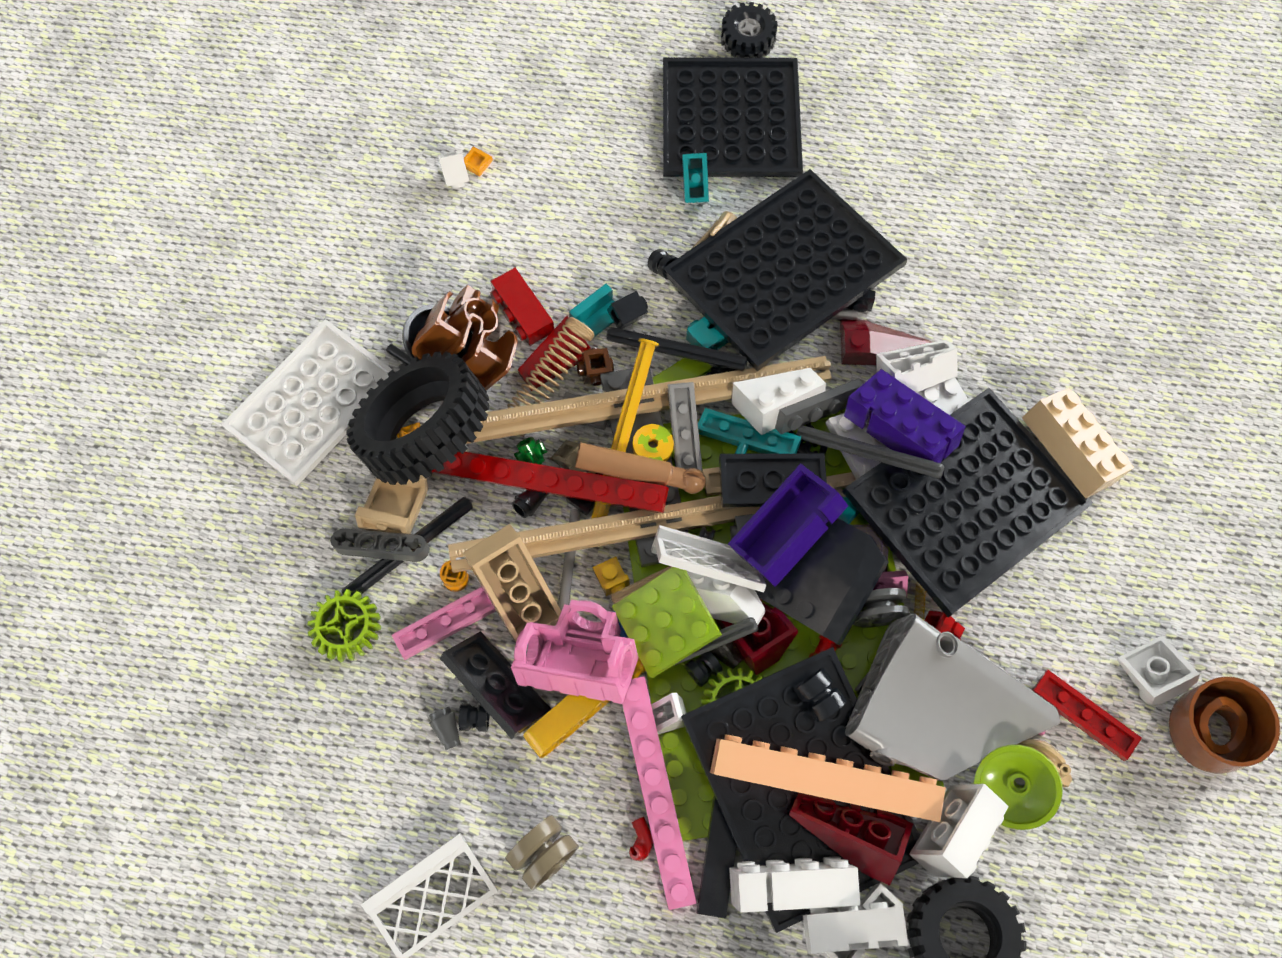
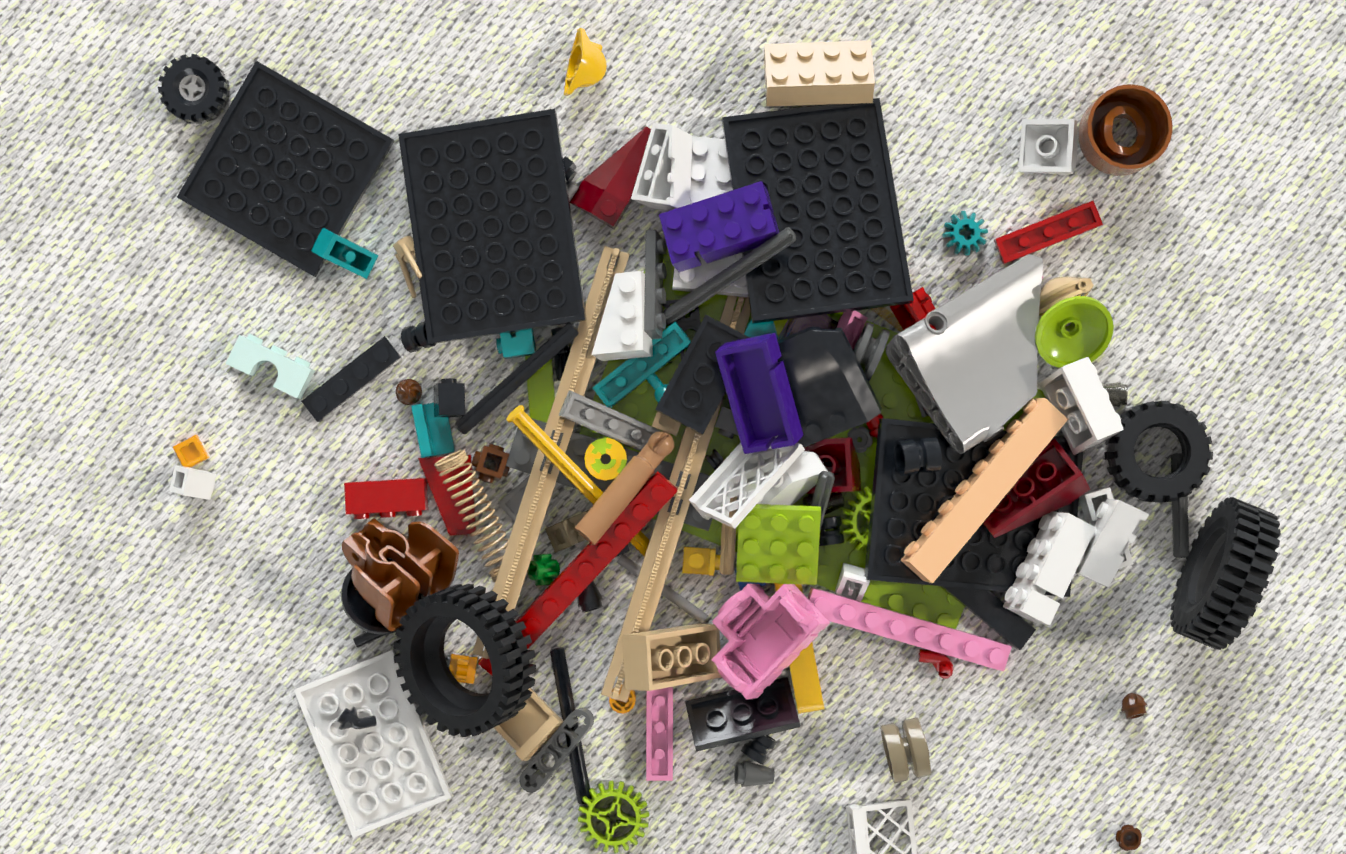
camera: 55 degrees left, 20 degrees up
none -> light aqua arch [225,333,315,399]
none -> black plate [301,336,402,422]
none -> black plate [337,706,377,730]
none -> reddish brown plate [396,379,422,405]
none -> yellow hat [564,28,607,96]
none -> dark grey plate [847,427,873,453]
none -> teal gear [942,211,988,256]
none -> clear smoke cone [1102,382,1128,408]

